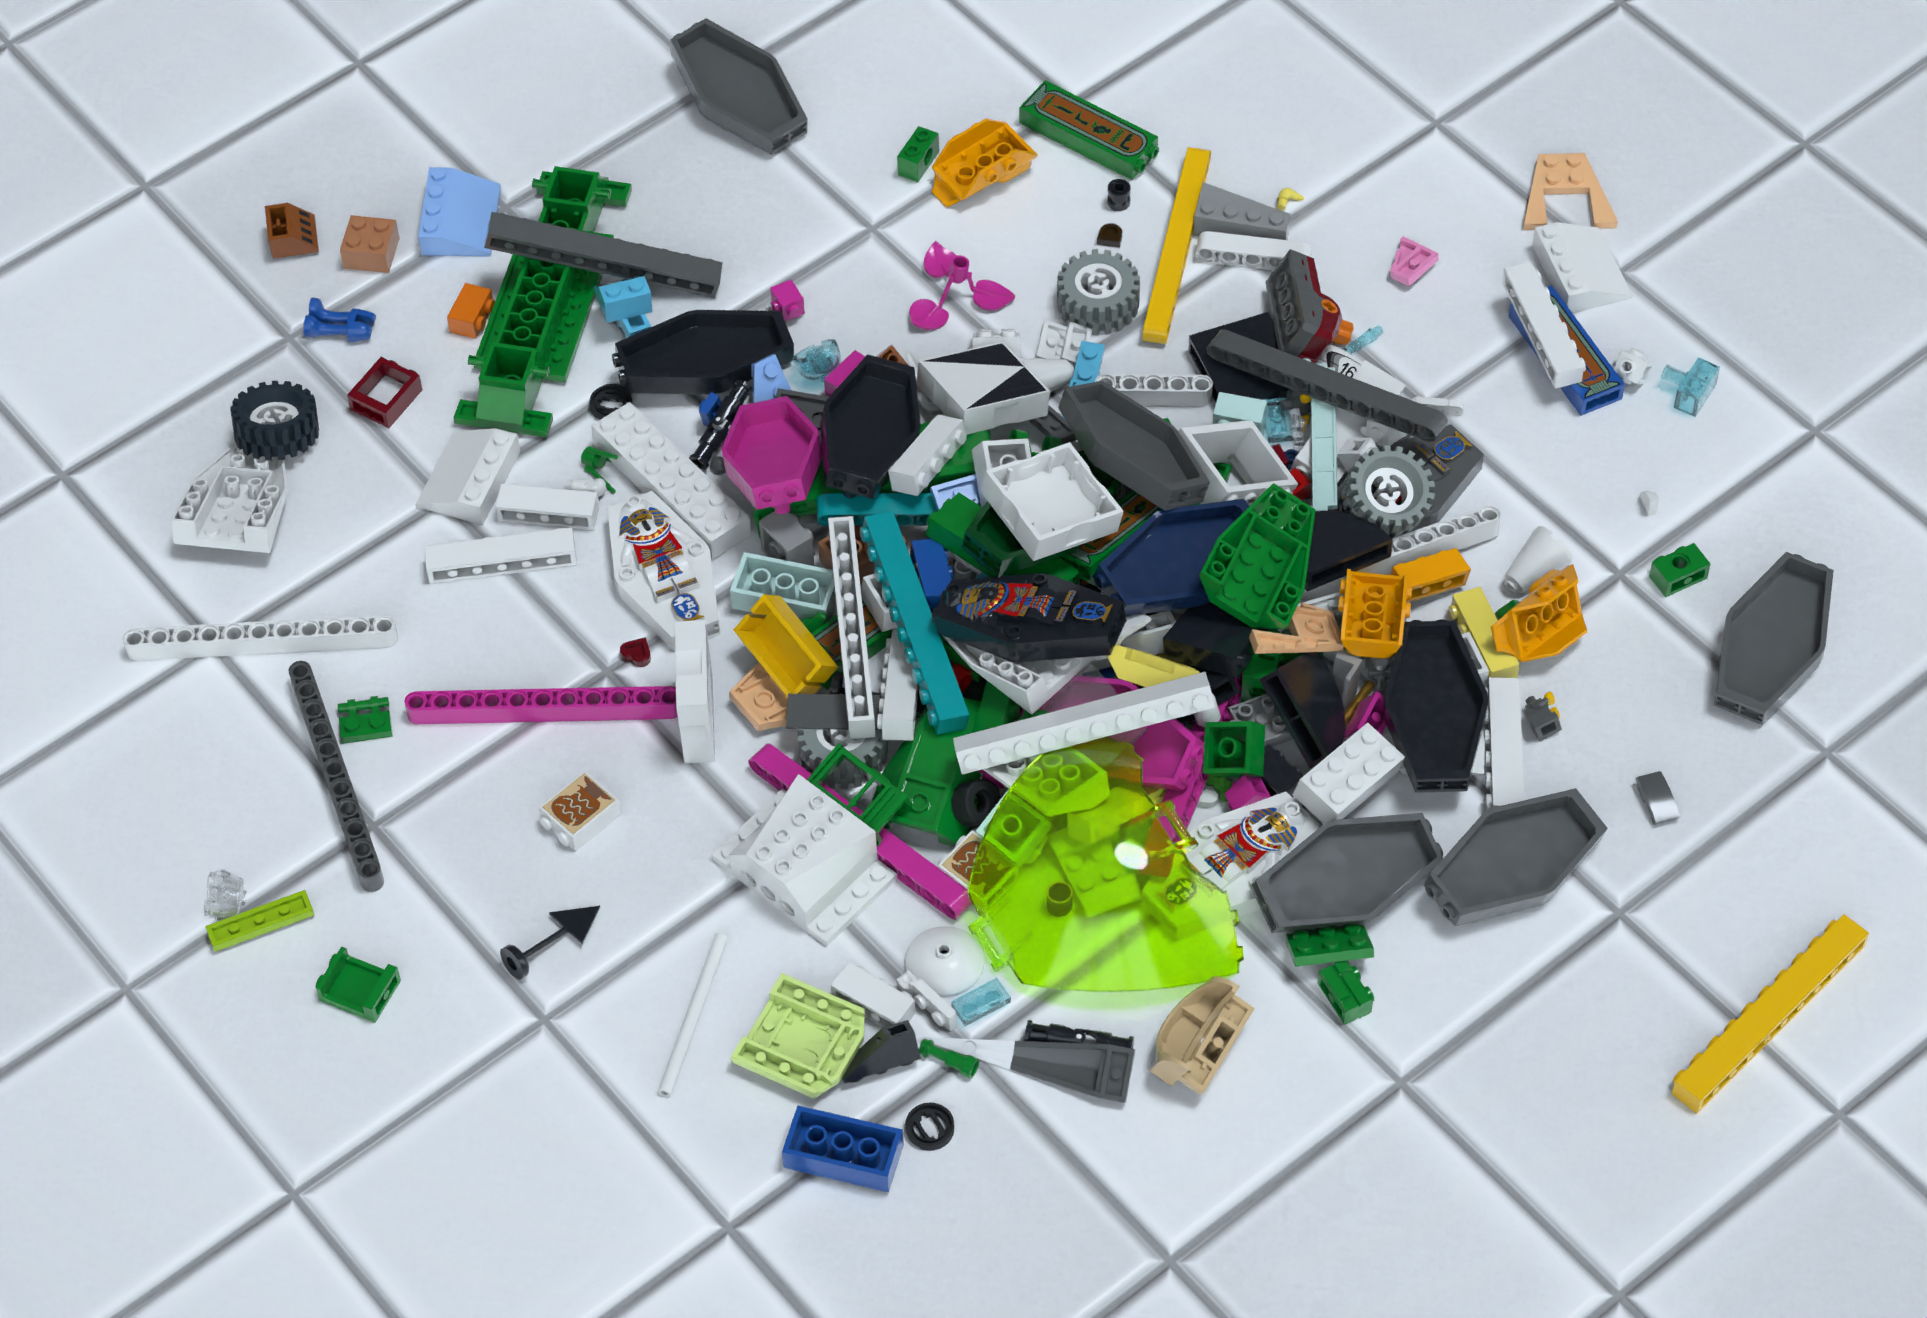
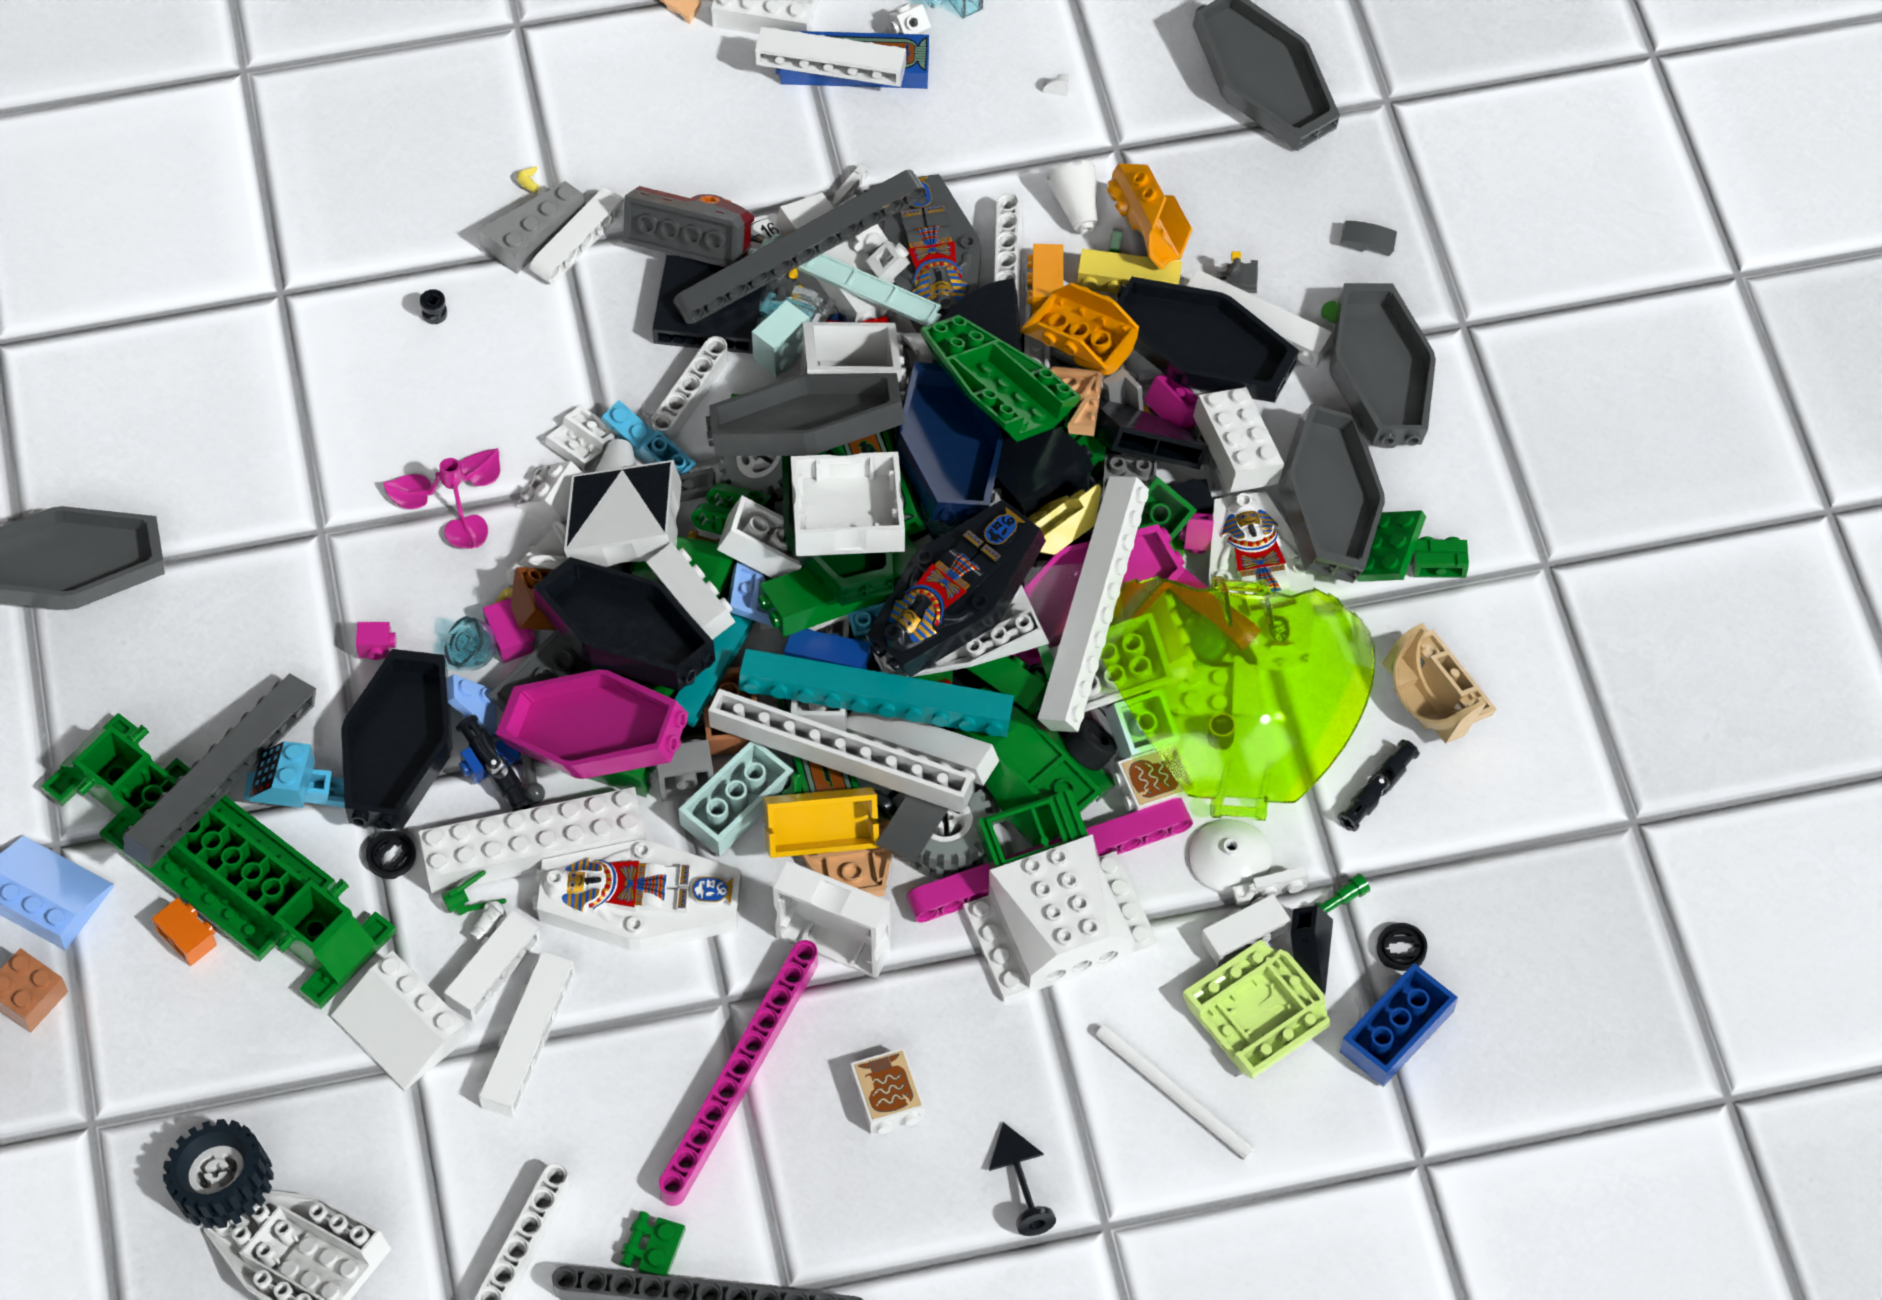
camera: 65 degrees left, 5 degrees up
blue piece [303,297,376,342] -> none
dark red window [347,357,423,428] -> none
dark red tile [620,637,651,667] -> none
green brick [897,126,939,182] -> none
dark grey plate [921,1037,1136,1103] -> none
light orange slope [932,118,1038,208] -> none
clear light blue plate [951,978,1011,1026] -> none
brick [1019,80,1159,180] -> none
light grey wheel [1057,249,1140,335] -> none
dark brown tile [1097,223,1122,248] -> none
yellow beam [1142,147,1211,344] -> none
light grey wheel [1341,445,1435,538] -> none
clear light blue animal [1344,325,1383,354] -> none
bright pink wing [1390,236,1439,287] -> none
green brick [1649,543,1711,598] -> none
yellow brick [1672,914,1869,1114] -> none

